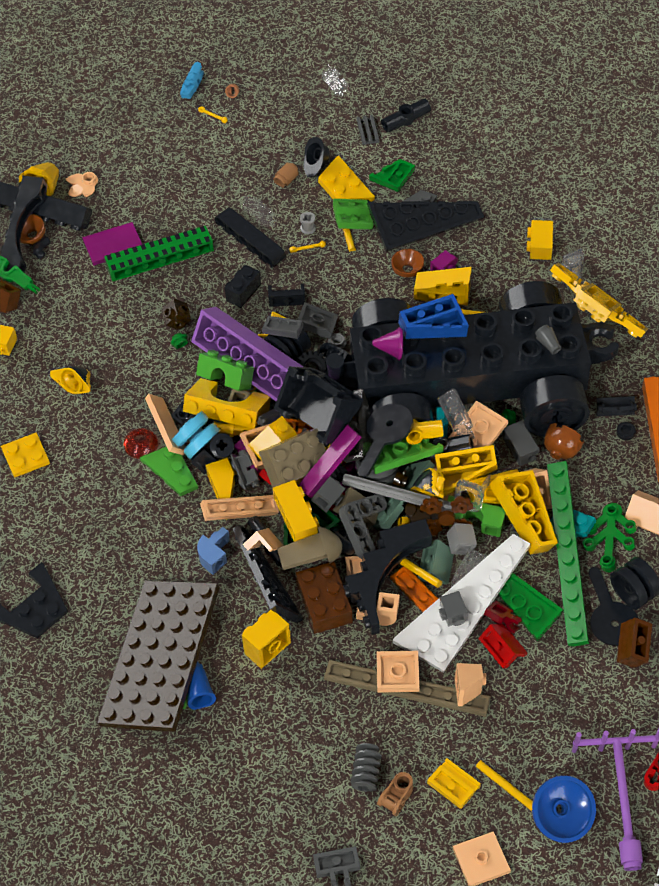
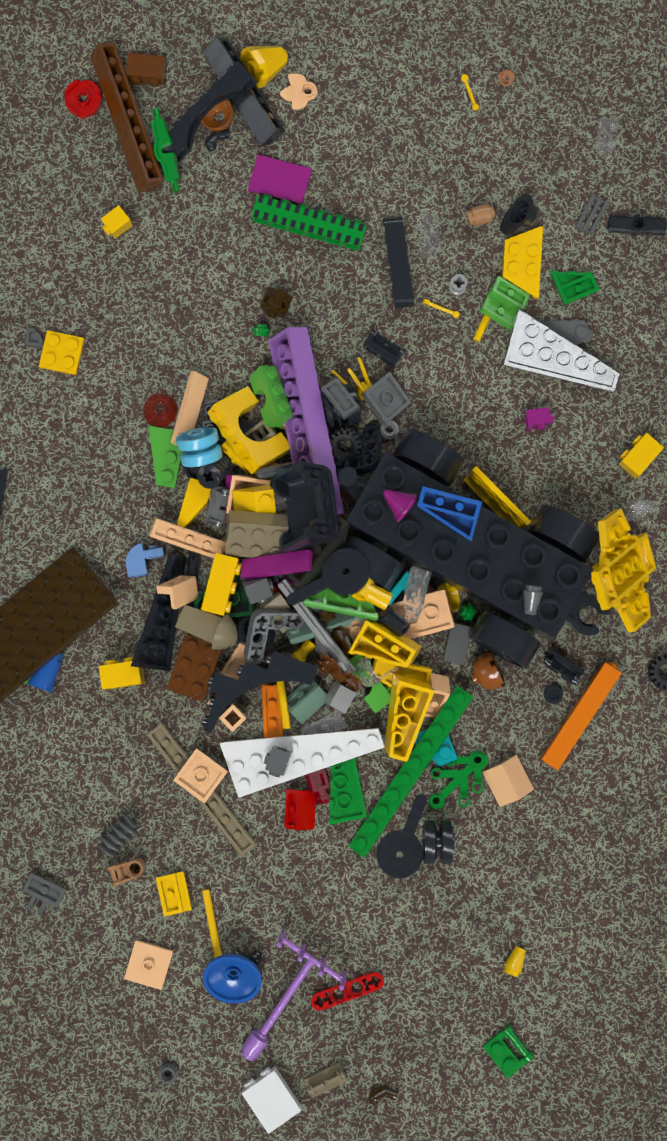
camera: 30 degrees right, 30 degrees up
yellow hat [50,366,91,394] -> none
dark azure hinge [180,62,204,99] -> none
black brick [224,265,261,308] -> none
dark orange piece [391,249,424,277] -> none
yellow hat [410,468,445,499] -> none
yellow wedge [414,267,472,306] -> none
light nougat slope [454,663,486,706] -> none
reddish brown brick [617,617,652,668] -> none

